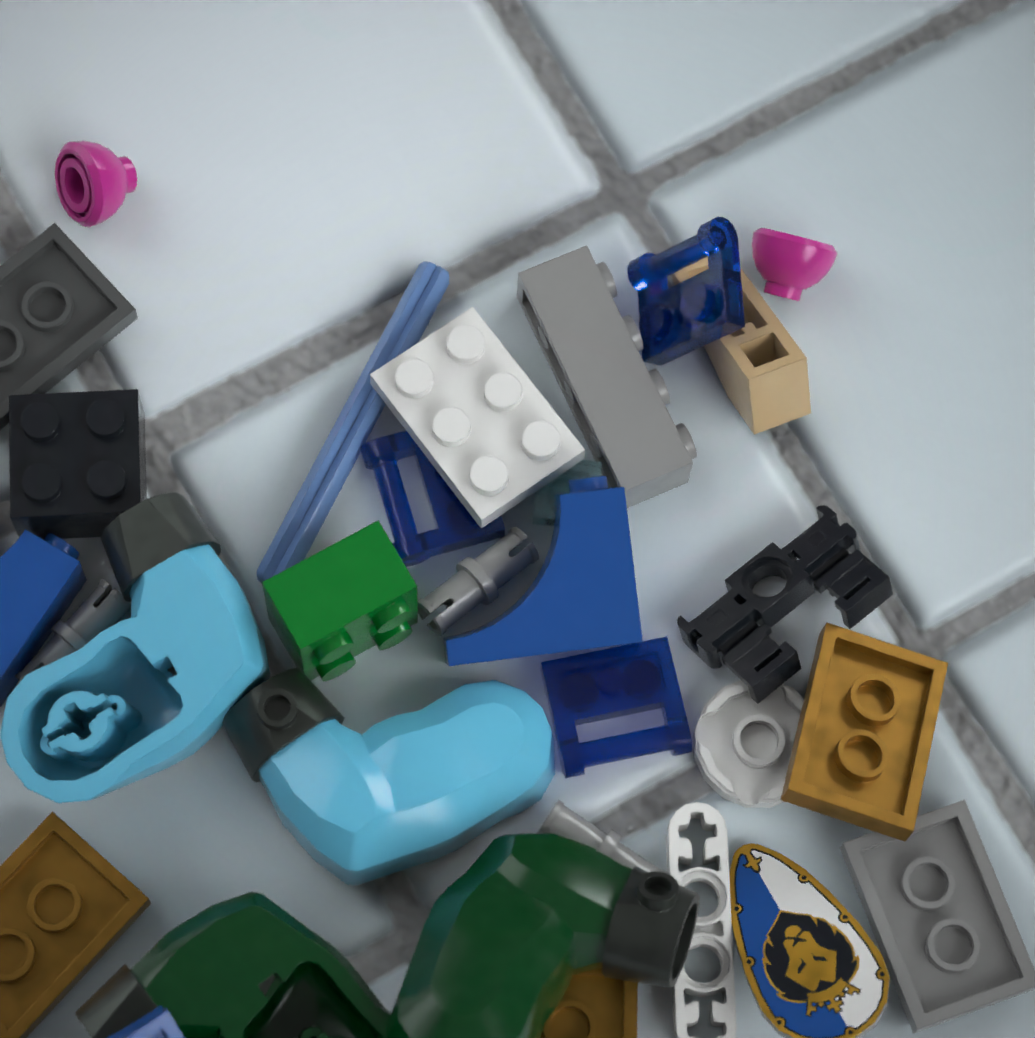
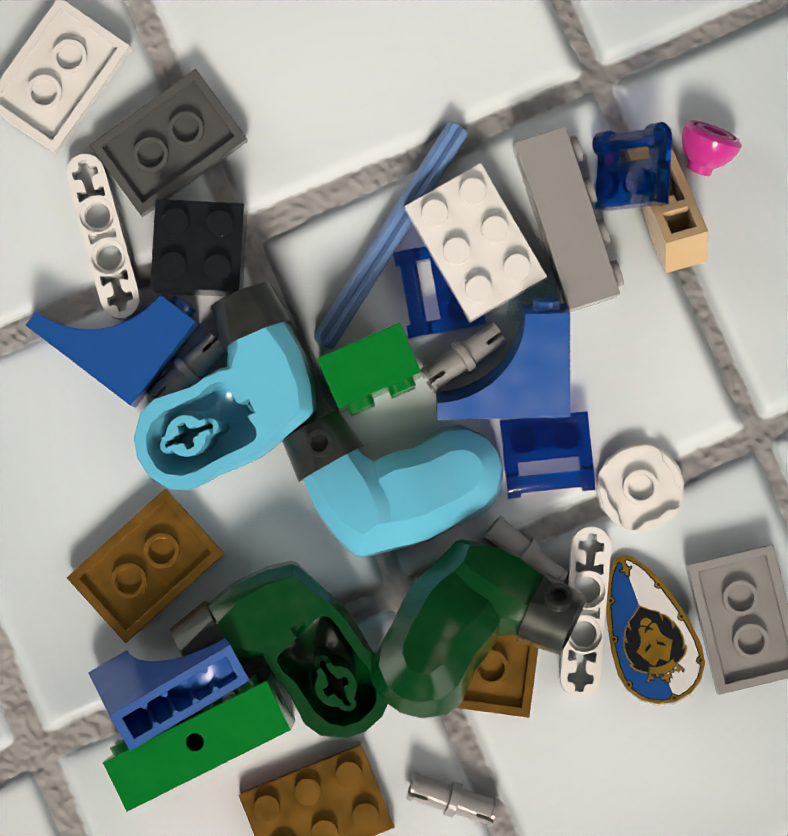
camera: 10 degrees right, 15 degrees up
dark pink brick [55,141,137,227] -> none
black piece [677,505,893,704] -> none
pearl gold plate [781,622,948,842] -> none

